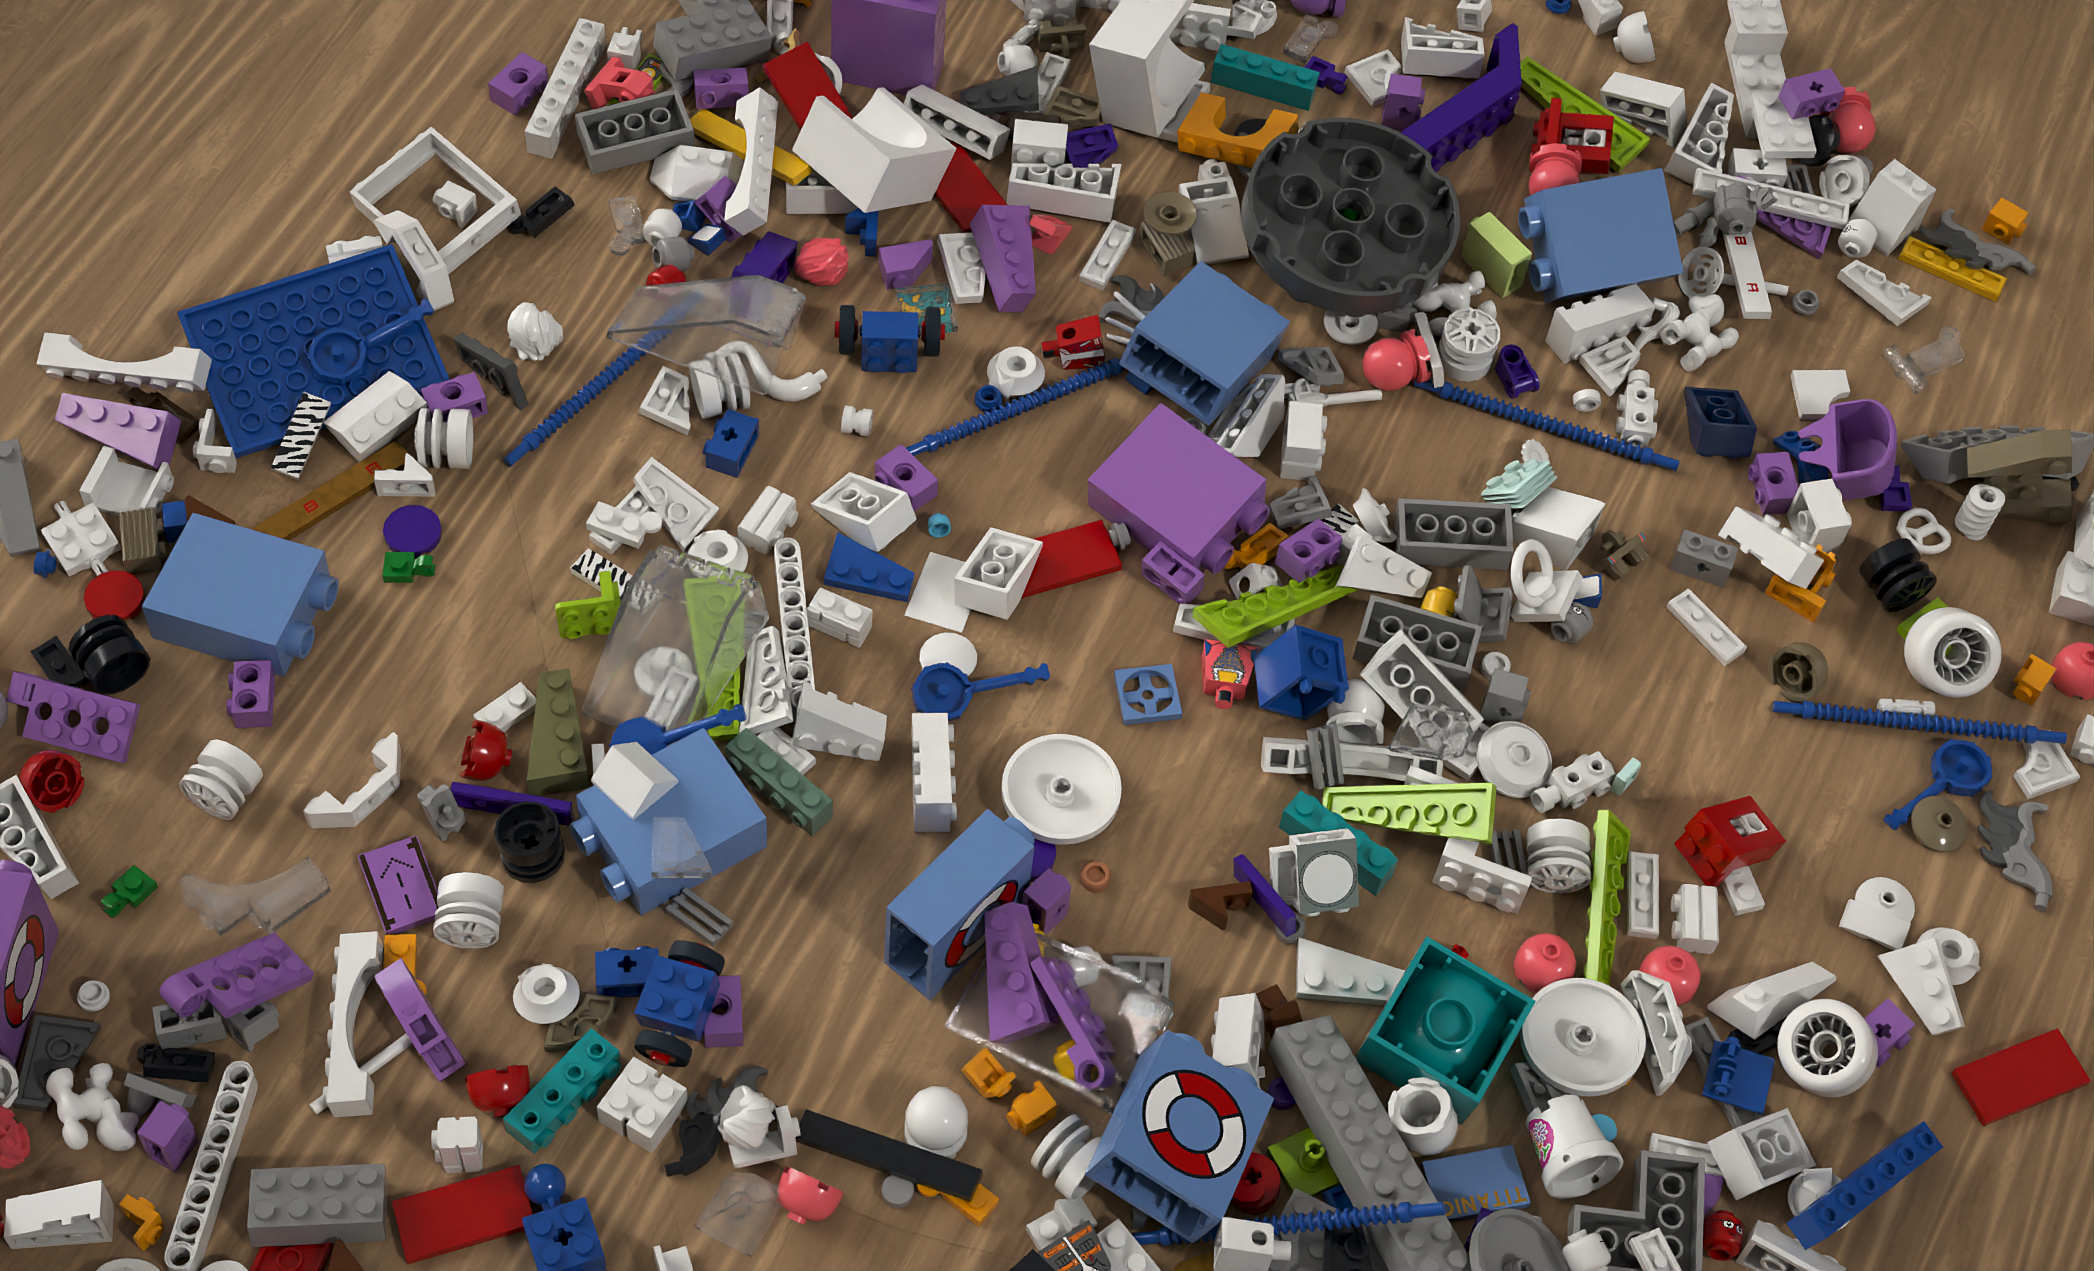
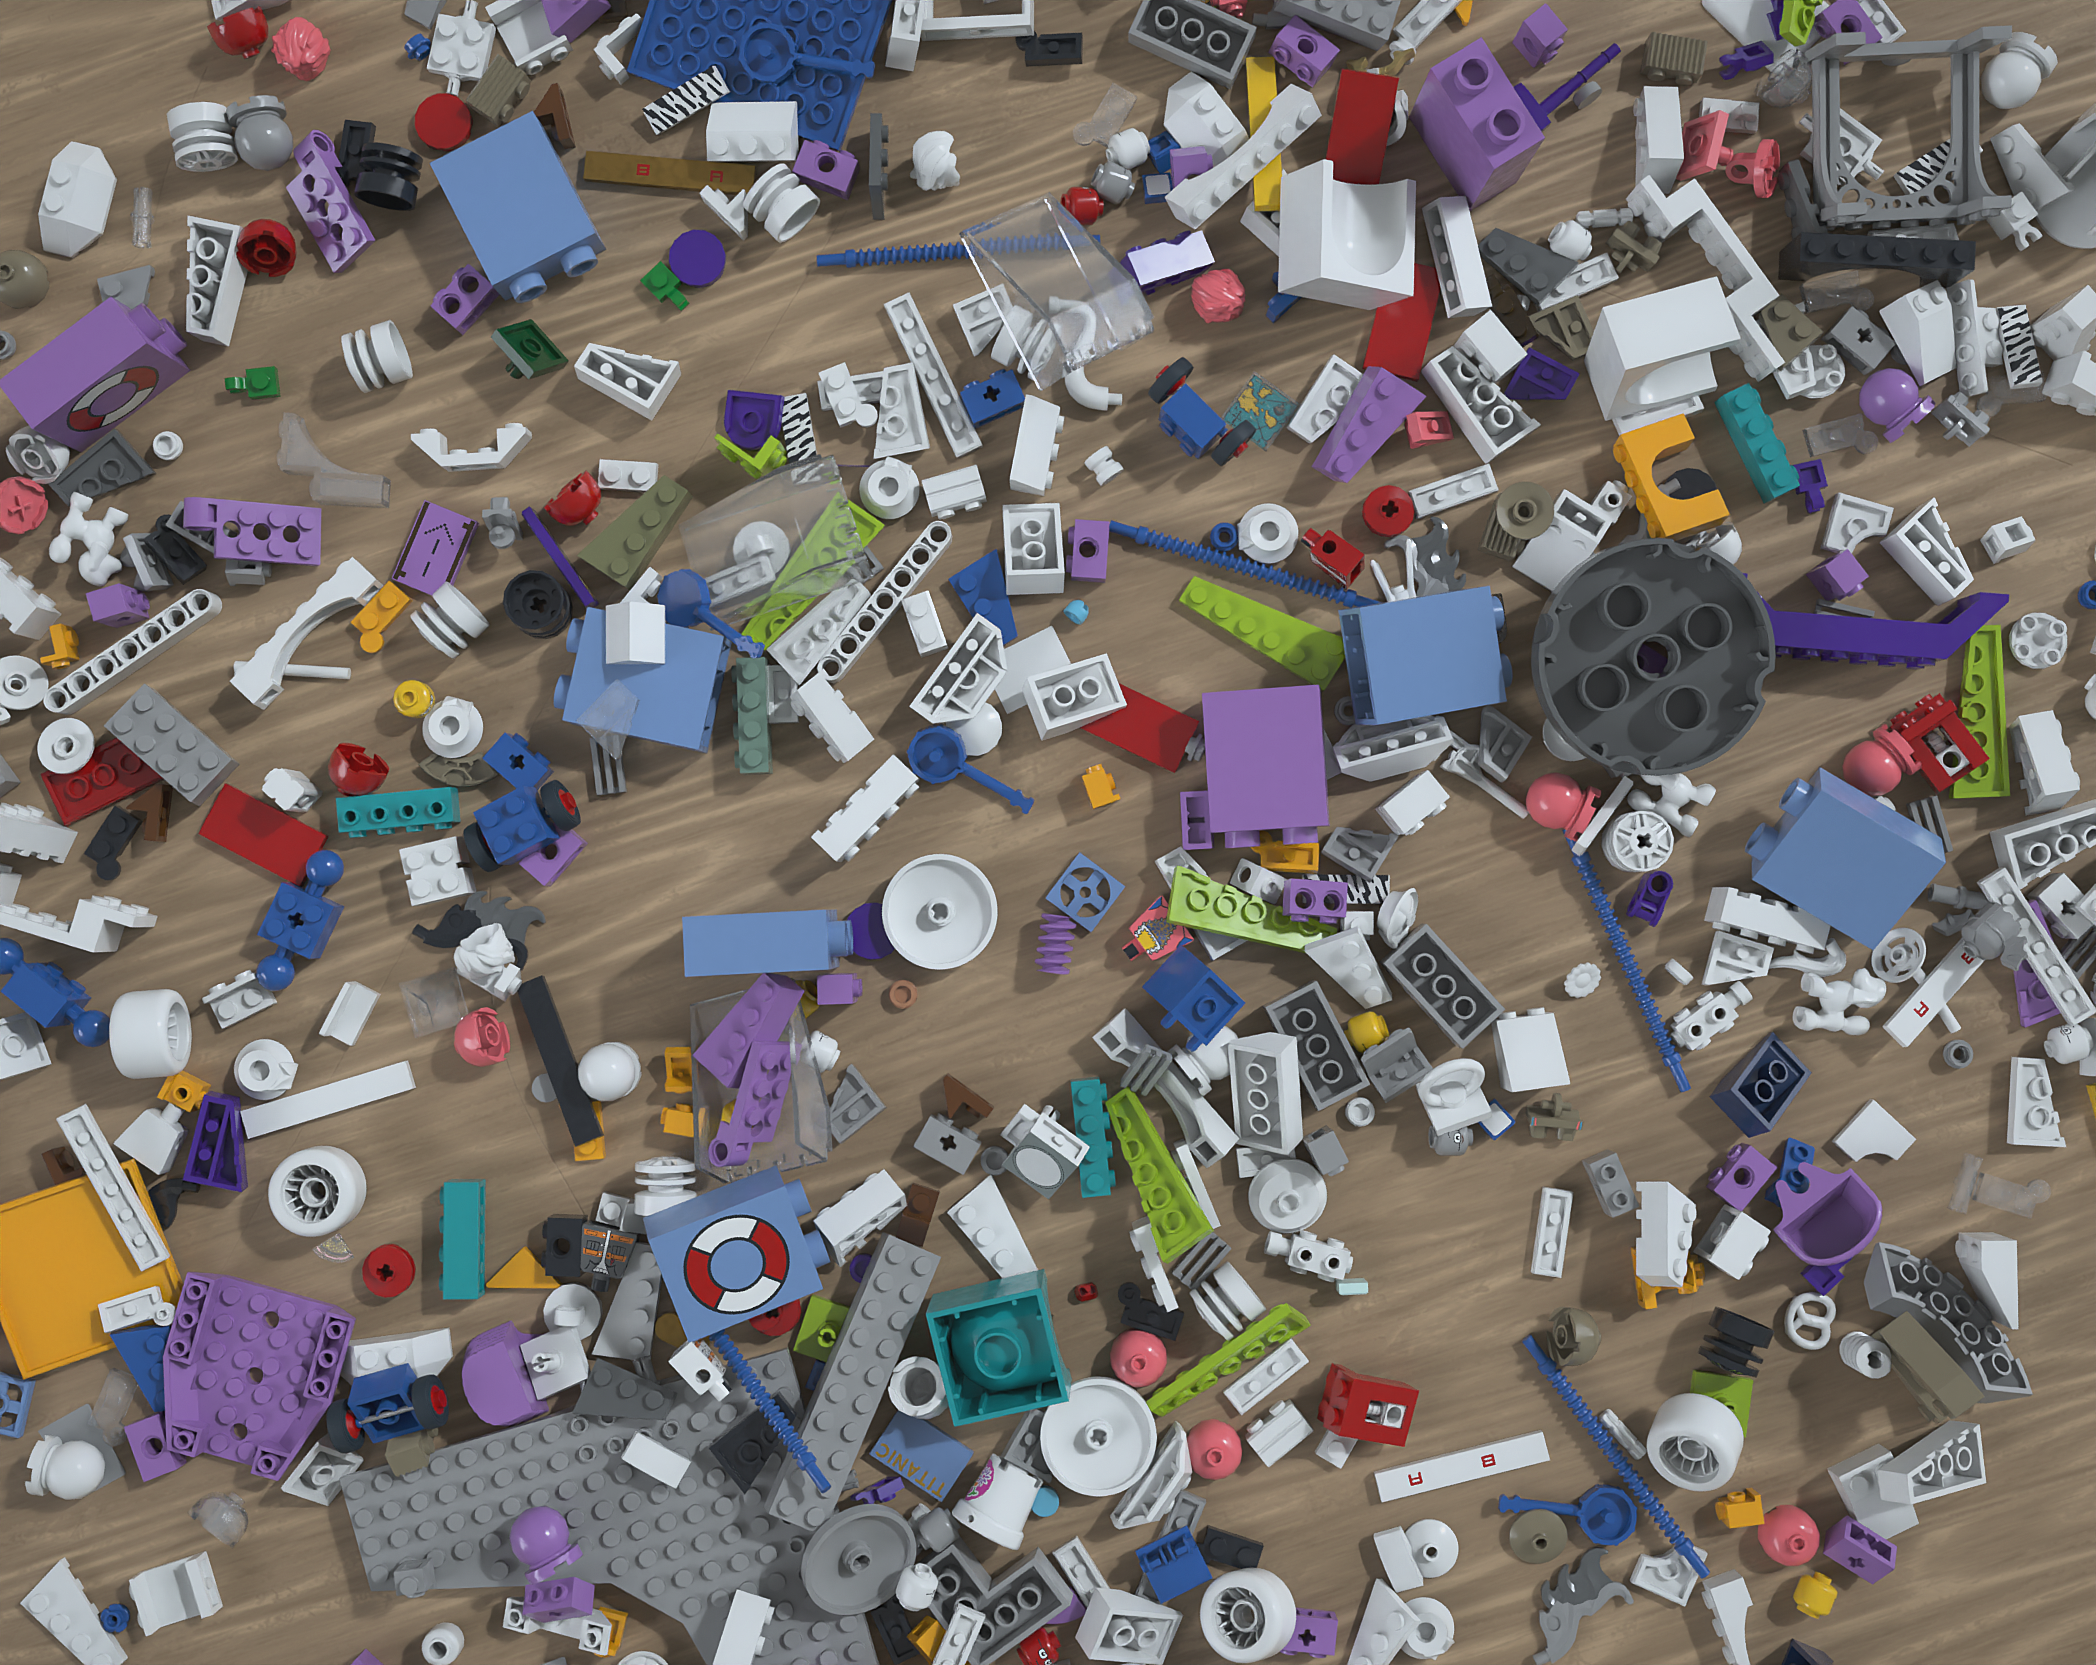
camera: 55 degrees right, 30 degrees up
blue slope [162,501,187,543] -> none
medium lavender slope [374,958,468,1082] -> none
medium lavender slope [879,239,933,290] -> none
dark purple tile [1233,854,1296,937] -> none
clear slope [1388,702,1474,761] -> none
yellowish green brick [1461,212,1532,298] -> none
light aqua brick [1481,459,1557,509] -> none
white wedge [1707,961,1836,1040] -> none
none -> yellow head [393,680,435,719]
none -> dark green tile [491,319,569,380]
none -> white wedge [574,343,681,421]
none -> dark purple tile [724,390,785,451]
none -> white tile [884,292,983,459]
none -> white wedge [909,613,1007,724]
none -> light grey brick [913,1113,981,1175]
none -> light grey head [916,1507,961,1552]
none -> white slope [1010,394,1065,496]
none -> medium lavender piece [1035,913,1076,975]
none -> light orange brick [1082,764,1120,810]
none -> black hinge [1118,1282,1184,1341]
none -> lime wing [1179,576,1345,692]
none -> red piece [1362,485,1414,537]
none -> white tile [1374,1430,1550,1502]
none -> white slope [1955,1232,2018,1329]
none -> white dish [2009,613,2067,669]

